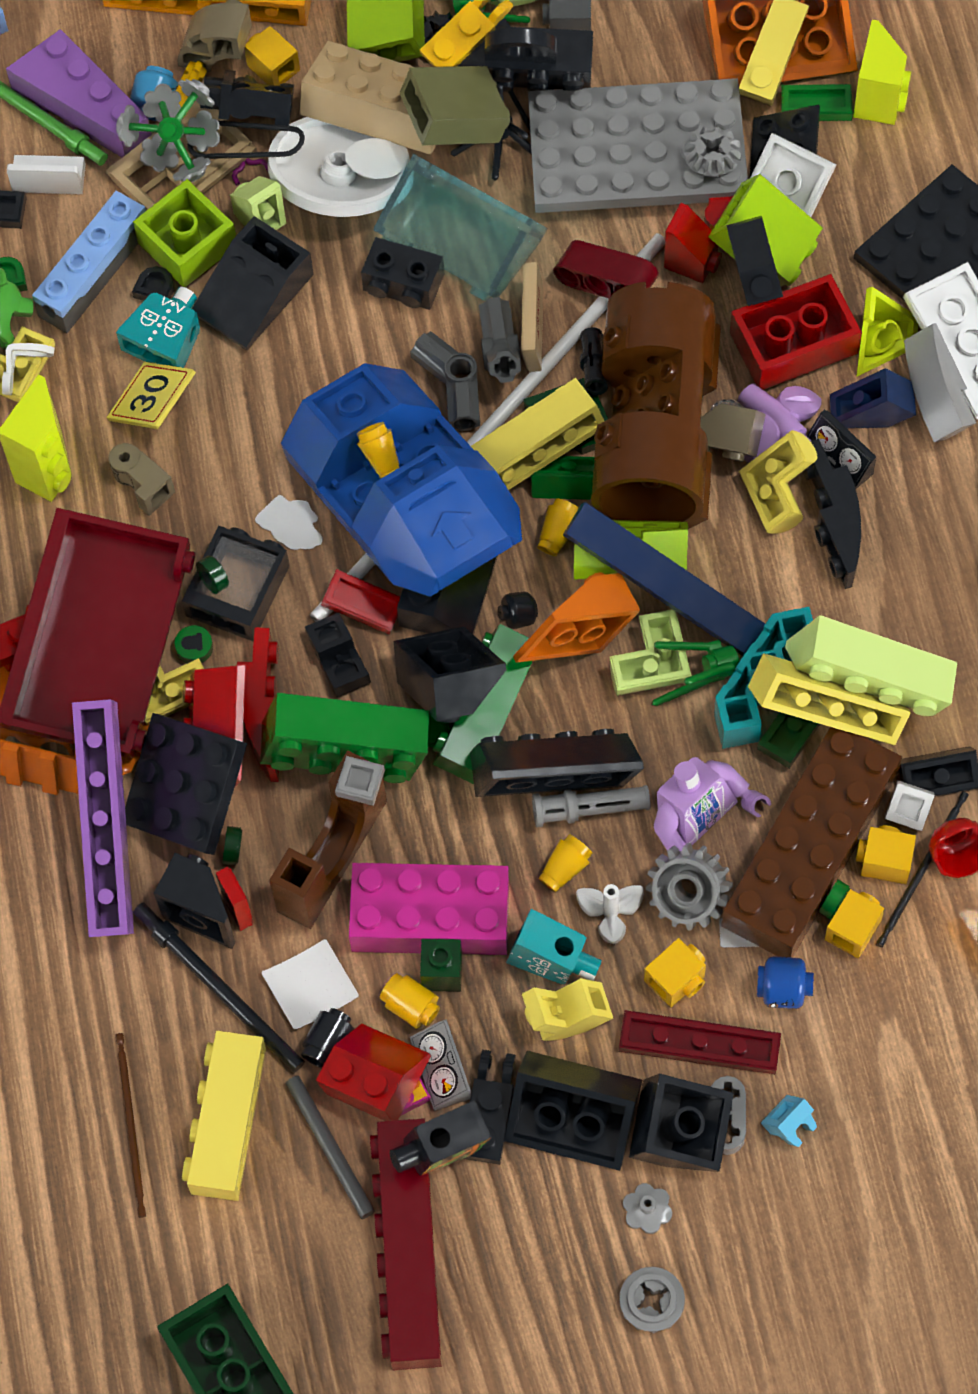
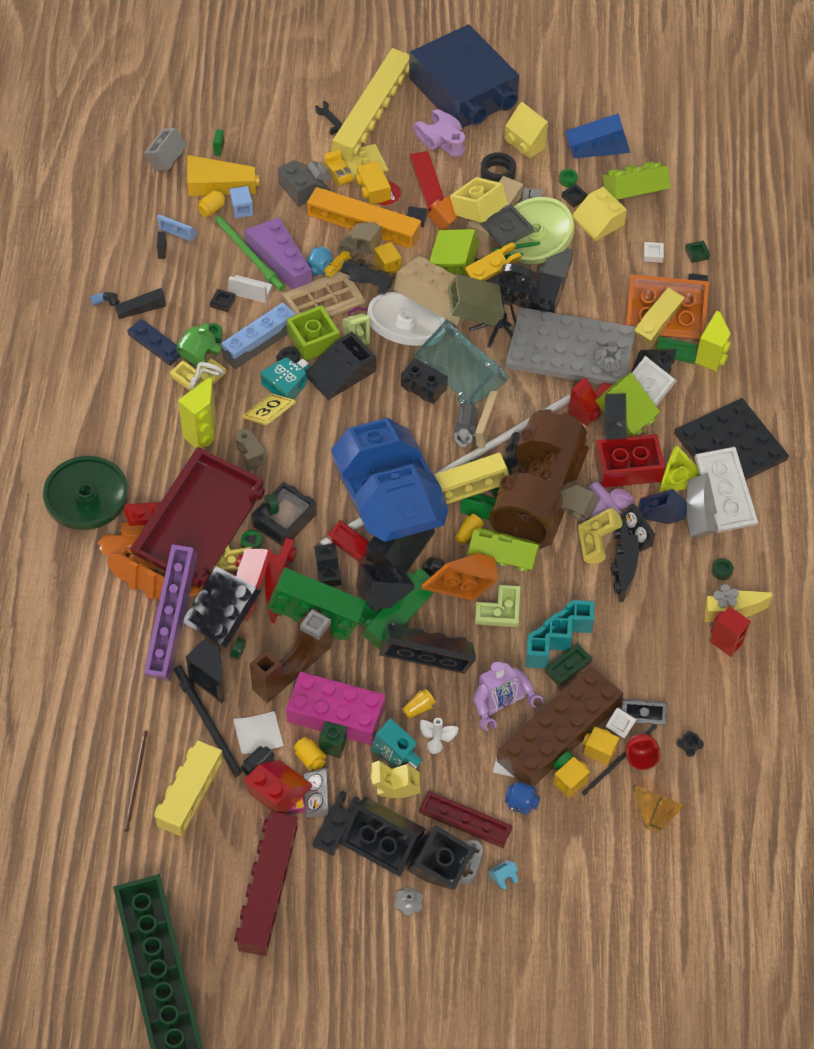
camera: 10 degrees right, 10 degrees down
light grey plant [116,79,220,182] -> none
black piece [187,120,305,159] -> none
red tile [216,866,253,931] -> none
white sticker [255,495,322,550] -> none
dark grey bar [285,1076,375,1219] -> none
white sticker [345,138,407,179] -> none
yellow cone [357,422,400,479] -> none
black torso [389,1100,492,1176] -> none
dark grey piece [410,331,480,432] -> none
light grey pin [532,785,651,827] -> none
dark red beam [553,240,659,299] -> none
dark blue tile [563,502,765,656] -> none
light grey gear [619,1267,685,1334] -> none
yellow brick [644,938,706,1008] -> none
light grey gear [646,843,733,930] -> none
green plant [652,640,740,706] -> none
light yellow brick [748,653,911,745] -> none
yellowish green slope [785,615,958,716] -> none

